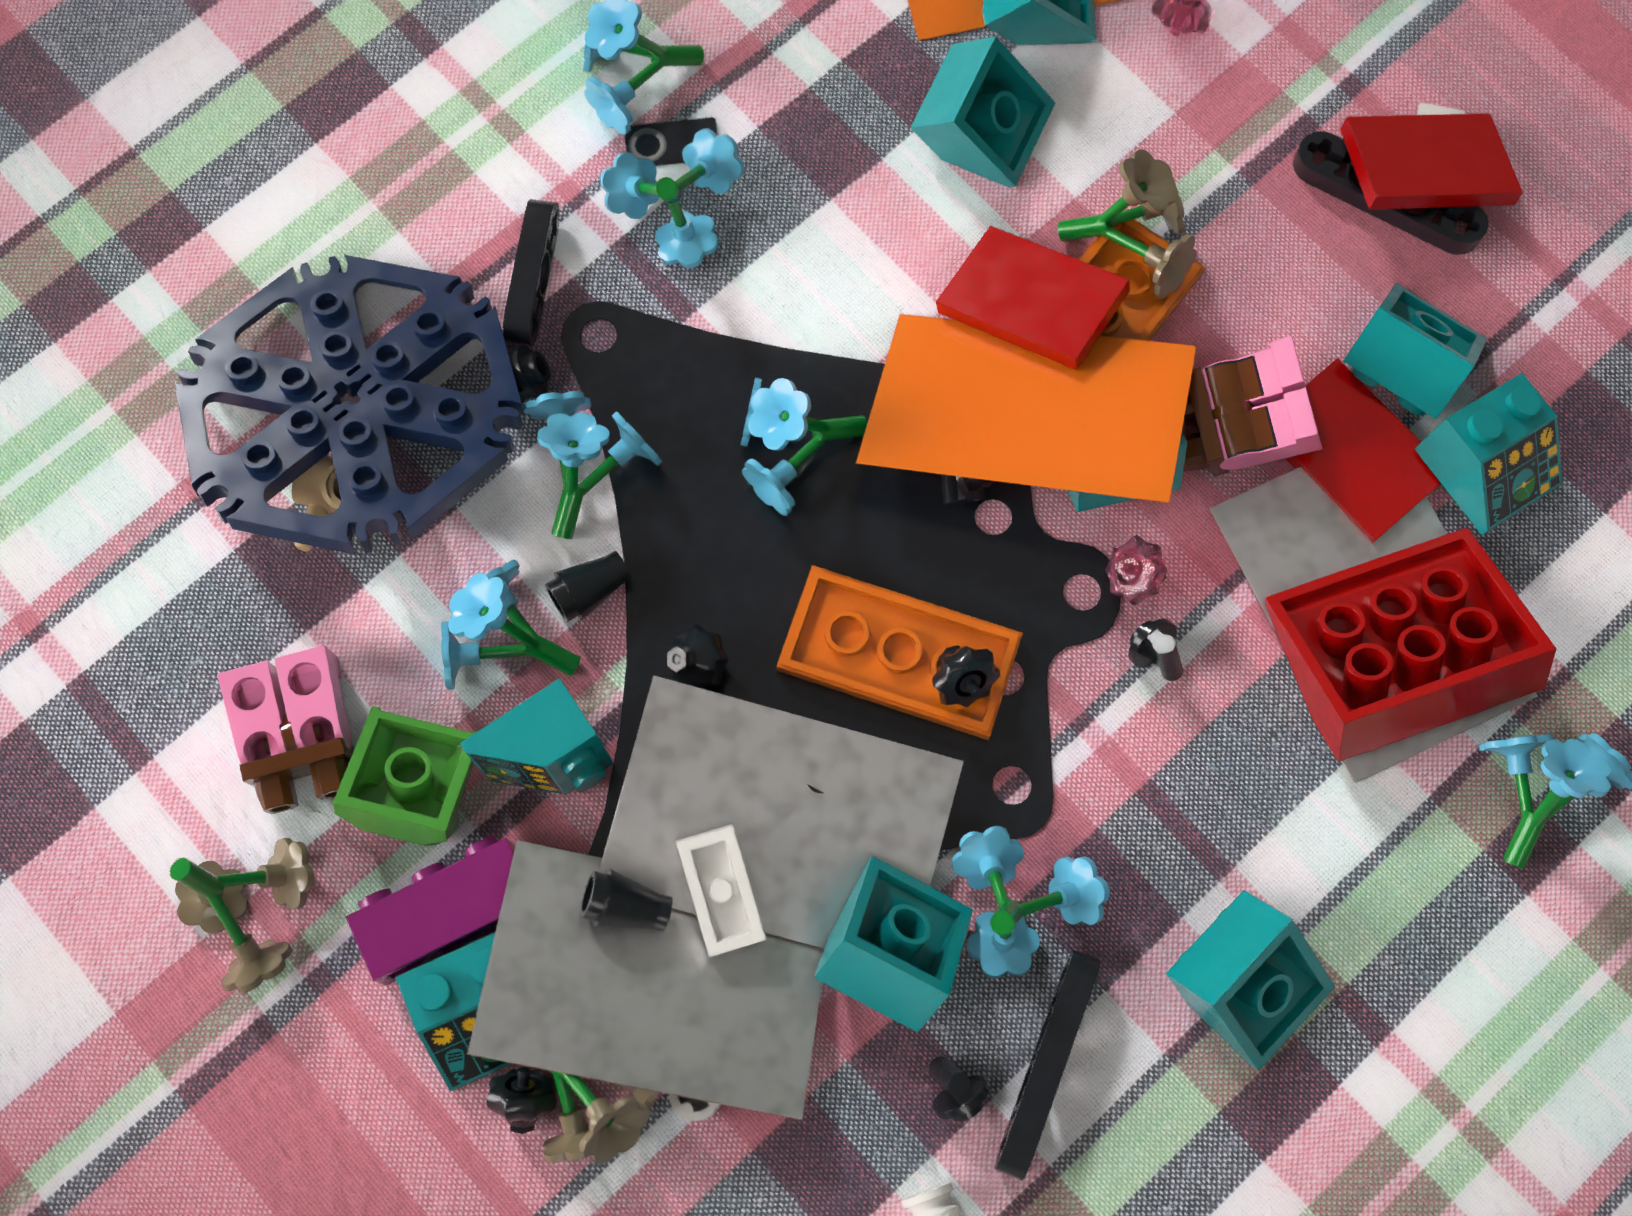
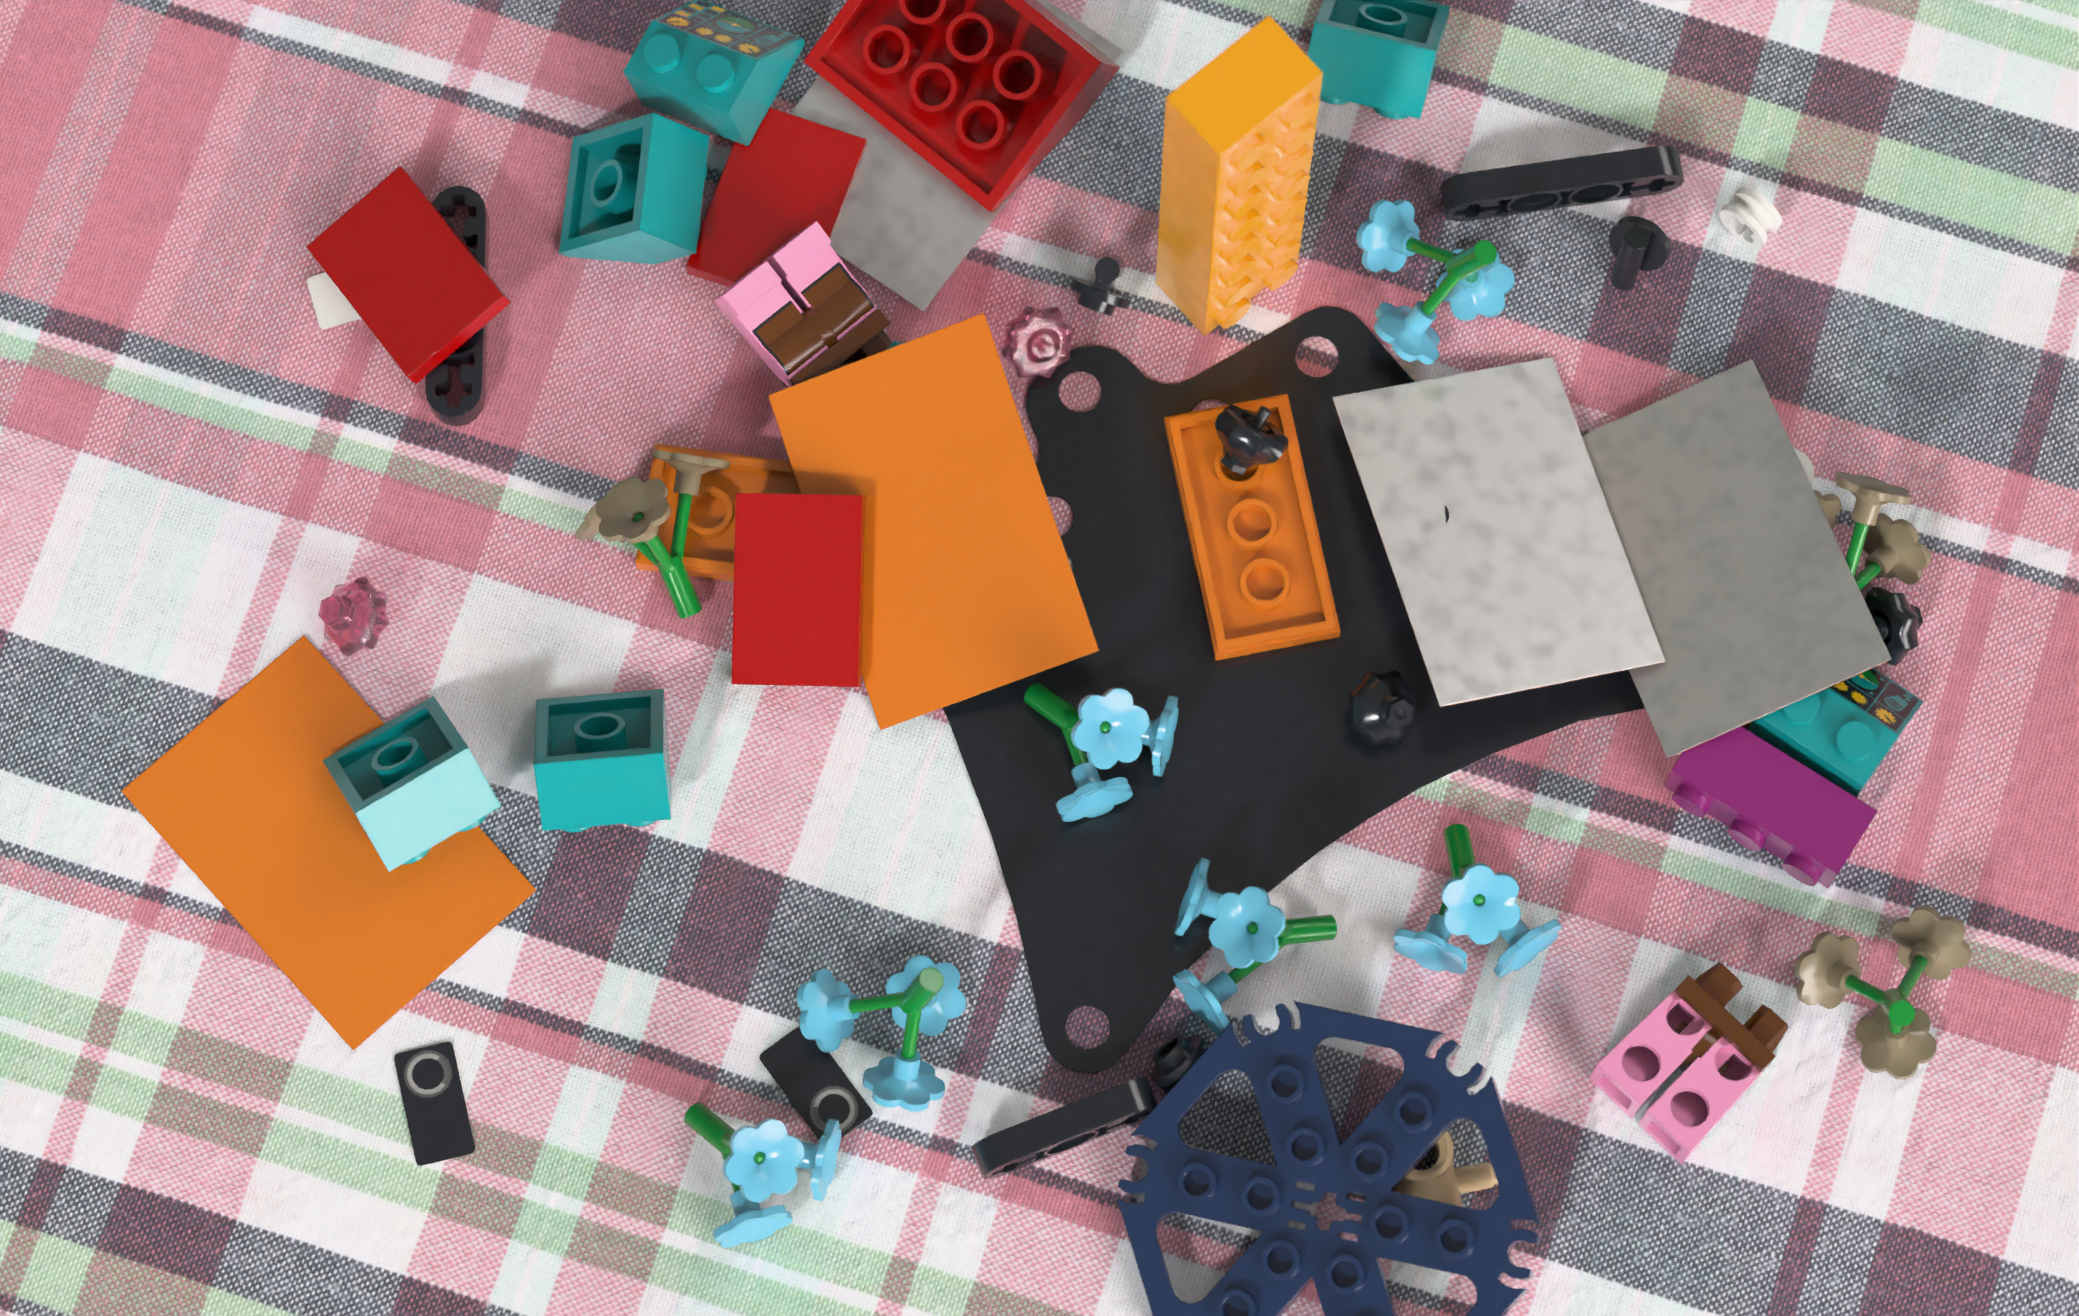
camera: 120 degrees left, 0 degrees up
bright green slope [333,706,477,846] -> none
teal slope [459,678,614,795] -> none
black cone [545,551,632,622] -> none
black cone [580,869,673,931] -> none
white plate [675,824,766,957] -> none
teal slope [814,856,973,1033] -> none
none -> light orange brick [1156,15,1323,337]

